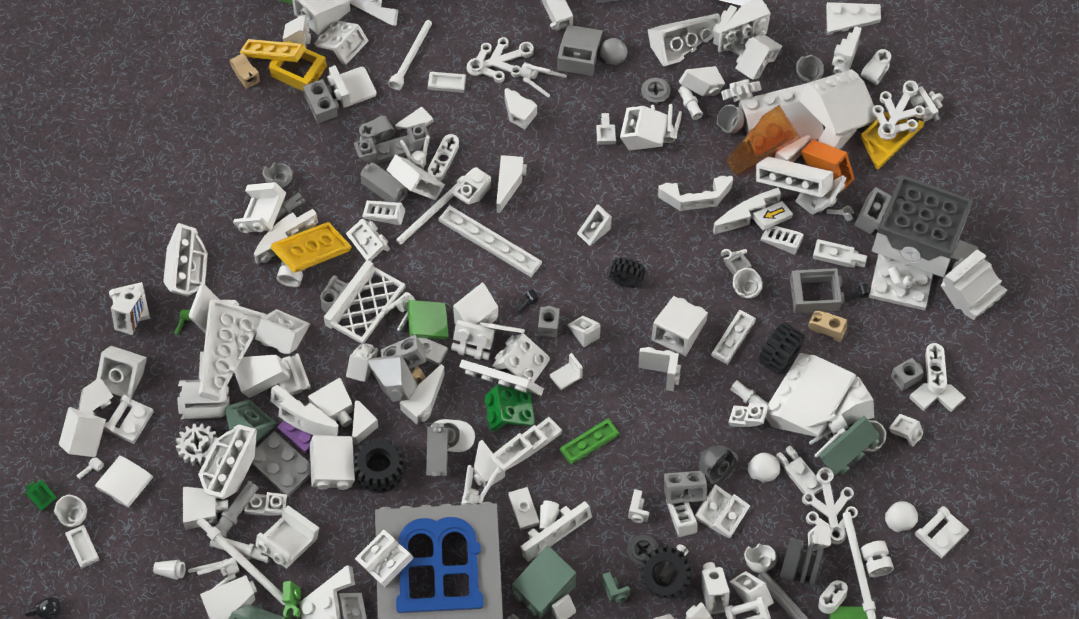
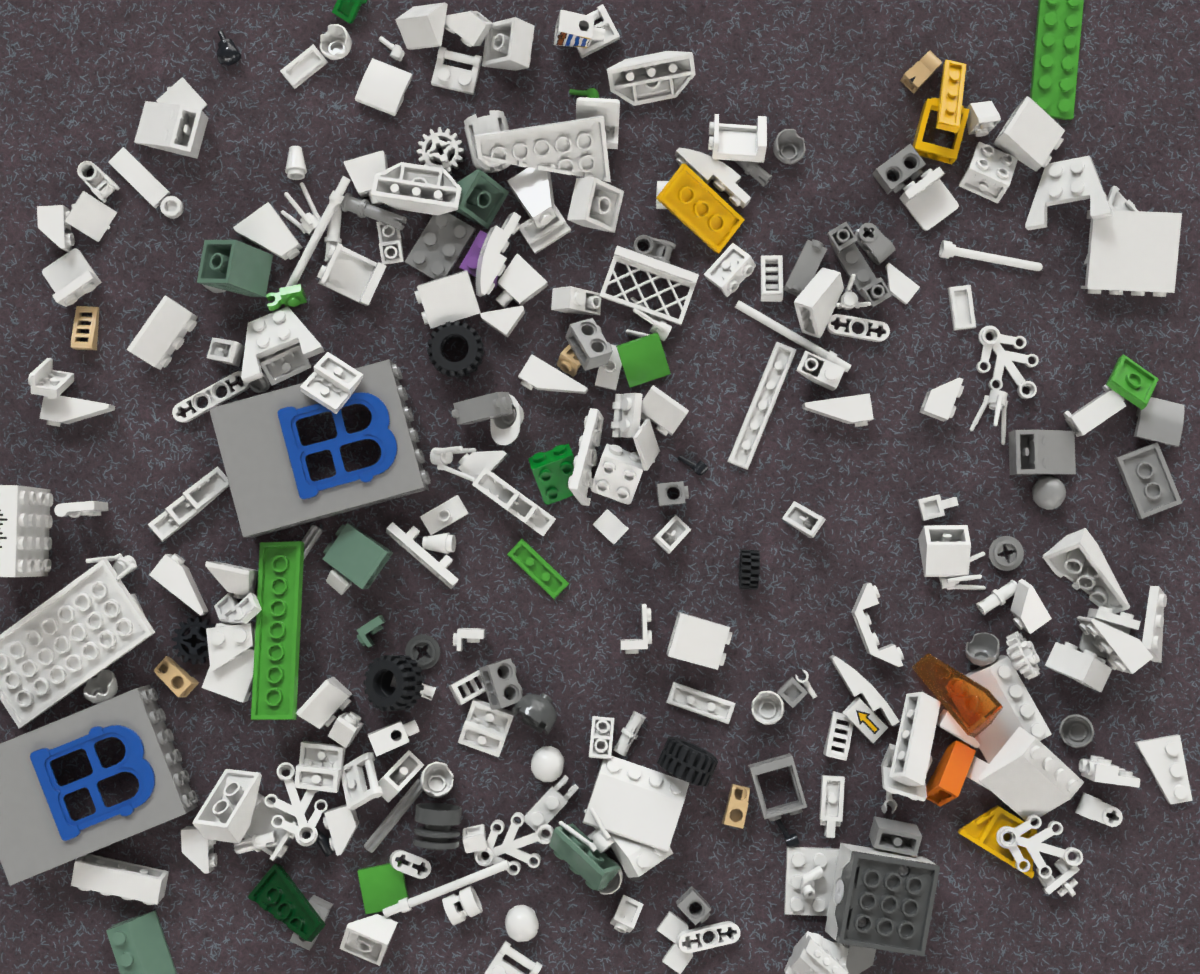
camera: 80 degrees right, 25 degrees up
light grey slope [367,355,417,402] -> none

